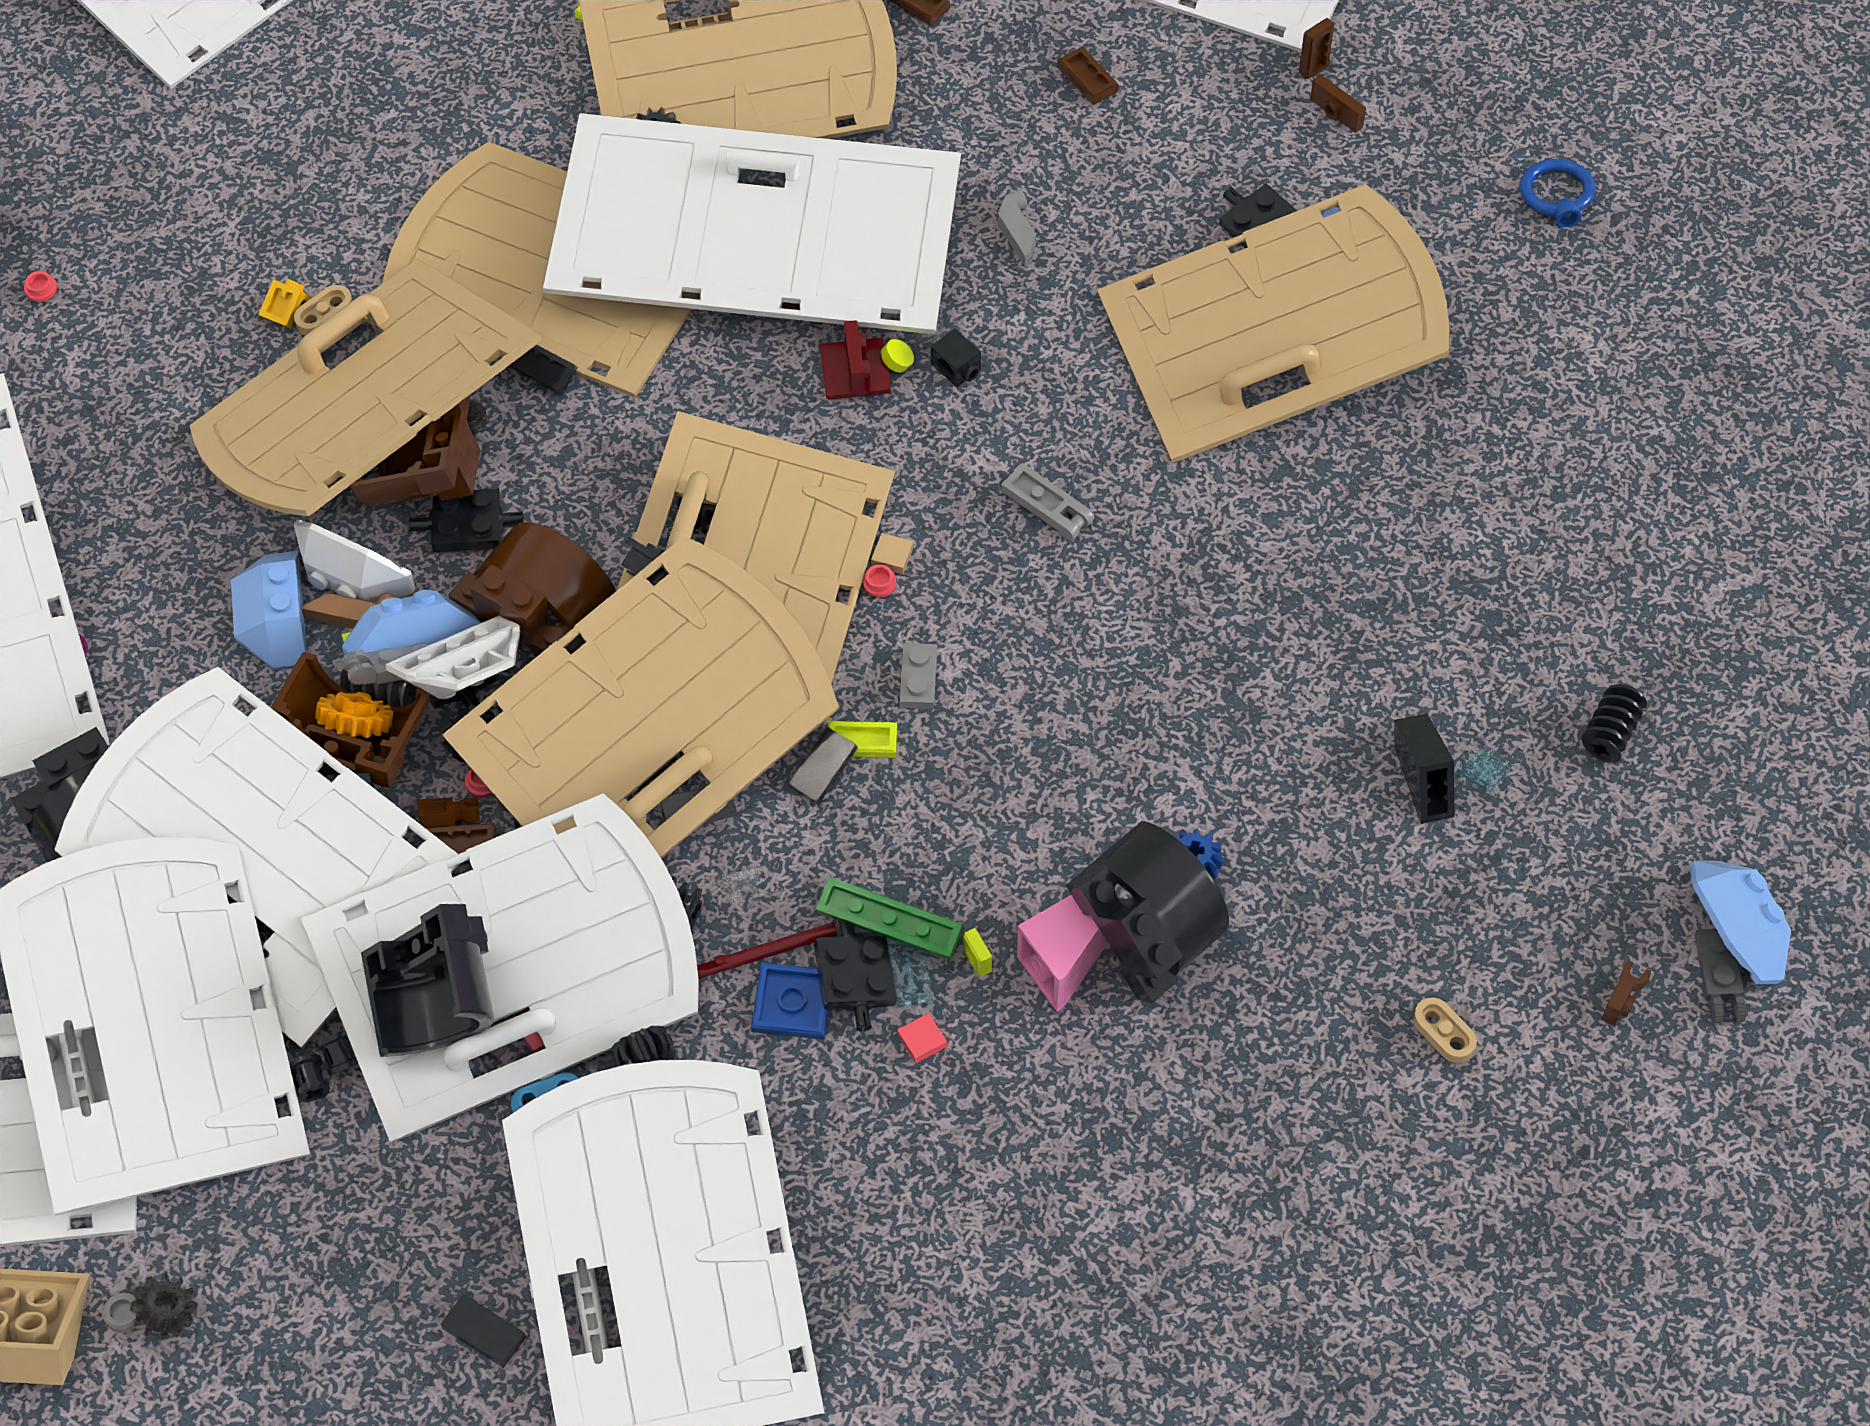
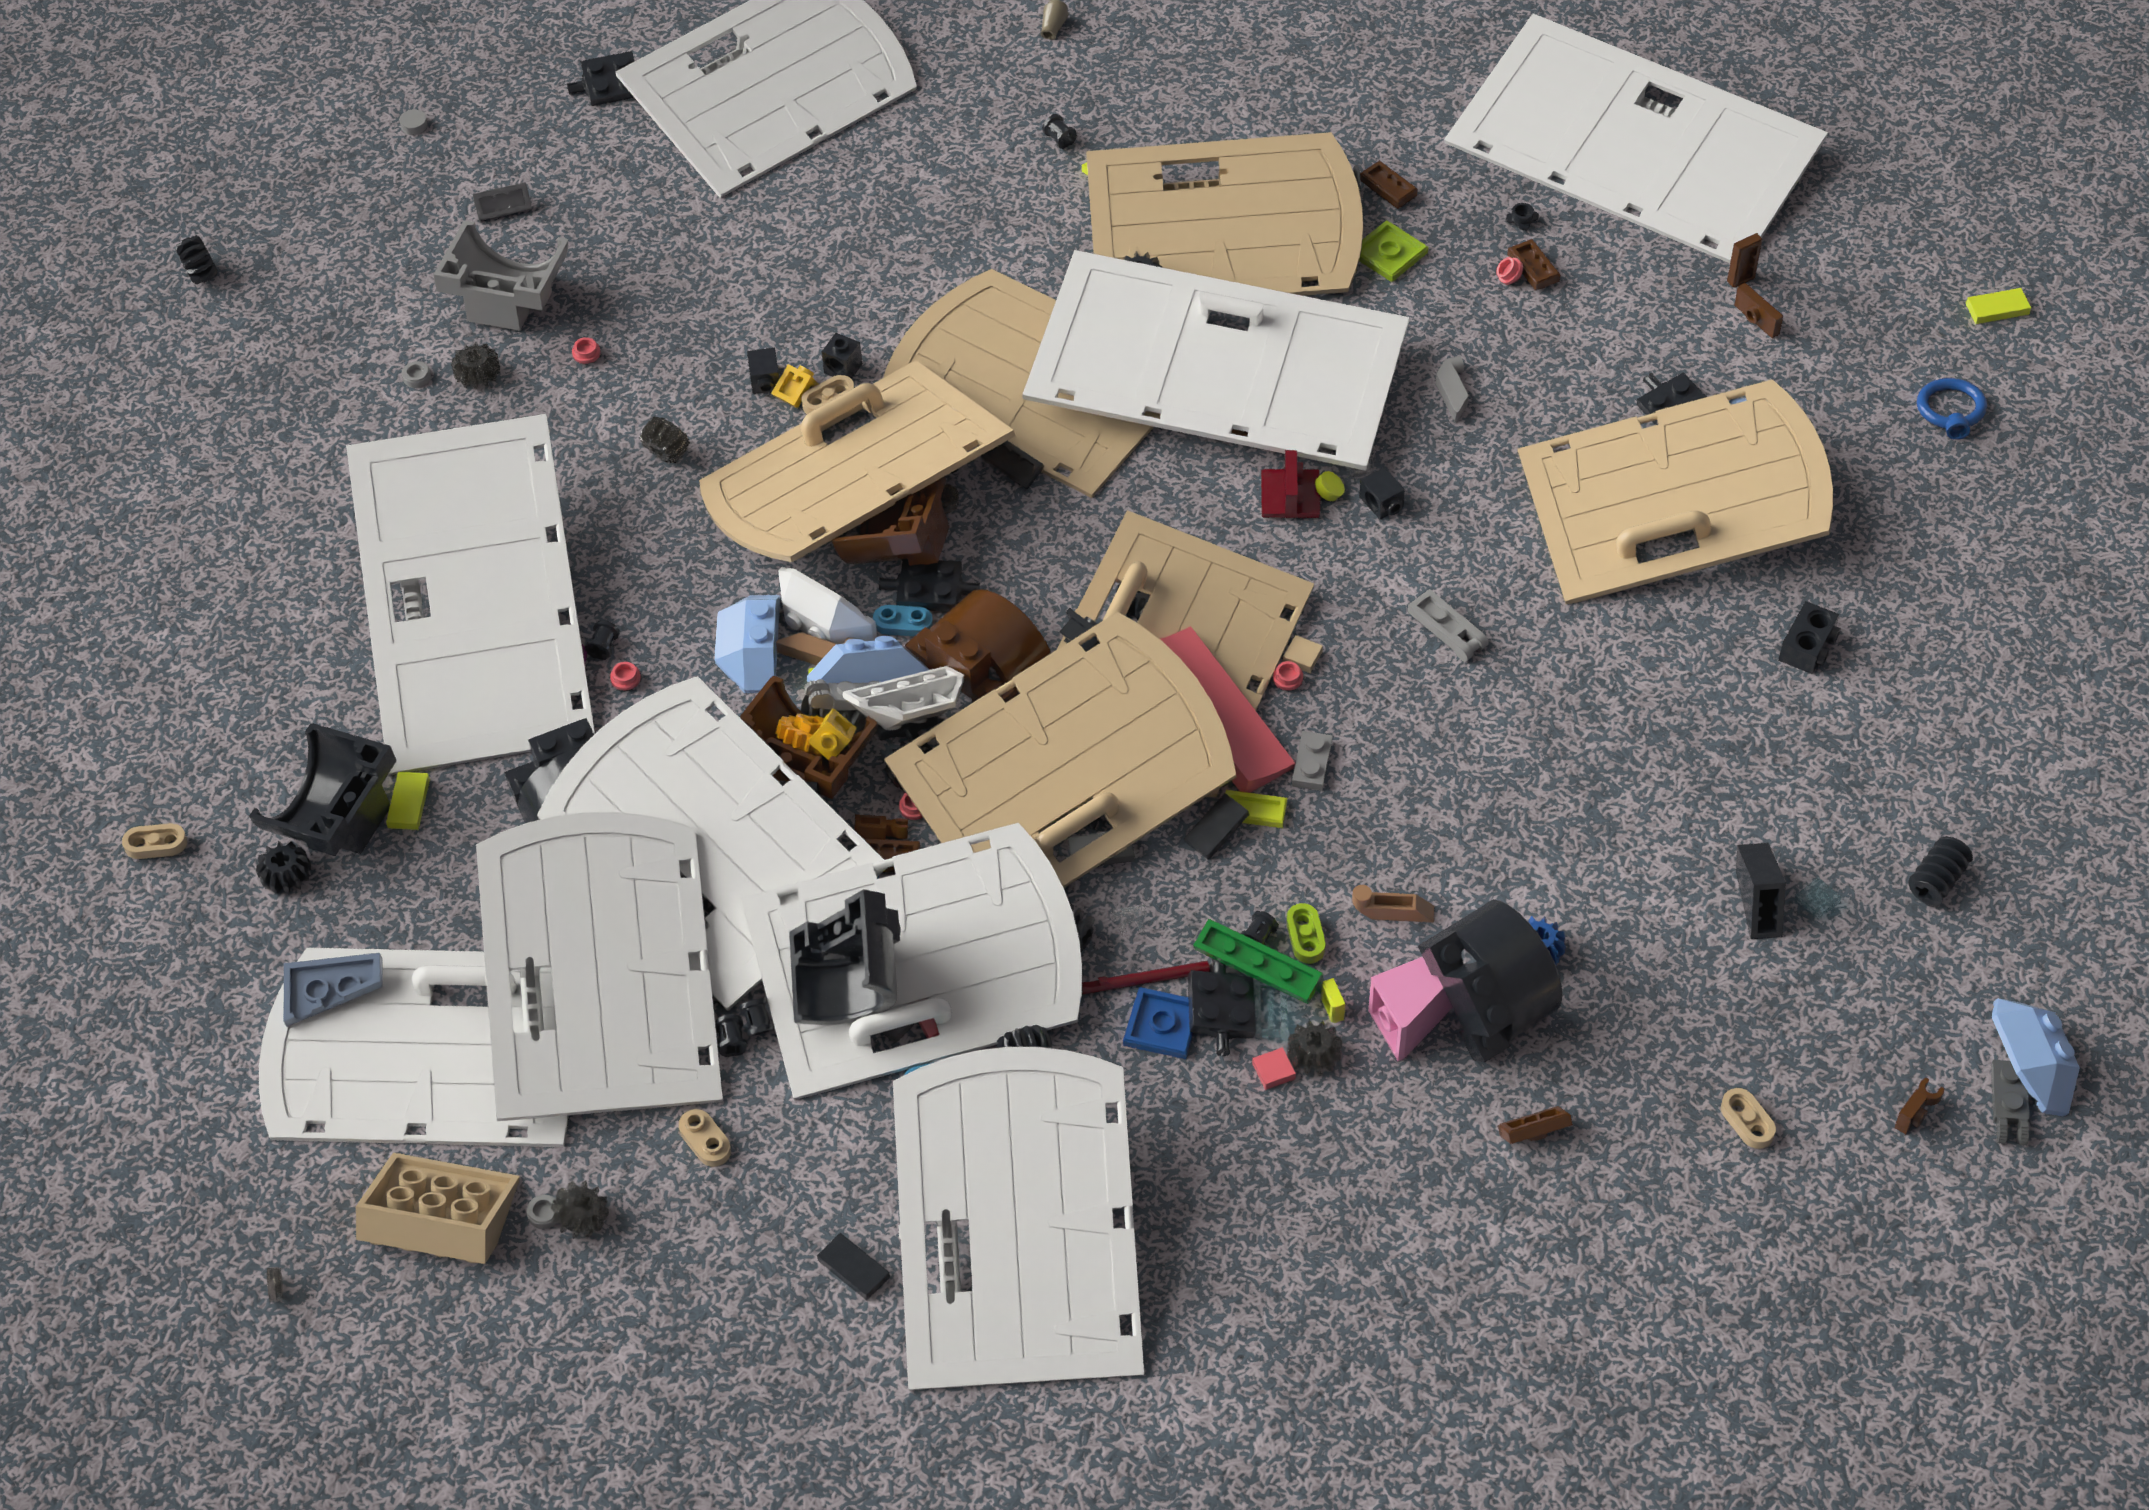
camera: 10 degrees right, 5 degrees down
none -> black bush [585,620,620,660]
none -> coral plate [610,662,641,691]
none -> clear smoke gear [639,417,690,464]
none -> tan plate [679,1109,731,1167]
none -> black brick [747,347,779,394]
none -> yellow bracket [808,708,856,760]
none -> black brick [821,333,863,379]
none -> dark azure plate [873,605,933,637]
none -> coral arch [1160,626,1295,793]
none -> black bush [1240,911,1279,946]
none -> lime plate [1286,903,1325,964]
none -> clear smoke gear [1287,1019,1342,1076]
none -> medium nougat piece [1352,885,1434,922]
none -> lime tile [1359,220,1429,282]
none -> coral plate [1496,257,1523,285]
none -> reddish brown plate [1498,1106,1573,1144]
none -> black plate [1506,203,1539,230]
none -> black brick [1778,601,1841,674]
none -> neon yellow tile [1966,288,2031,324]

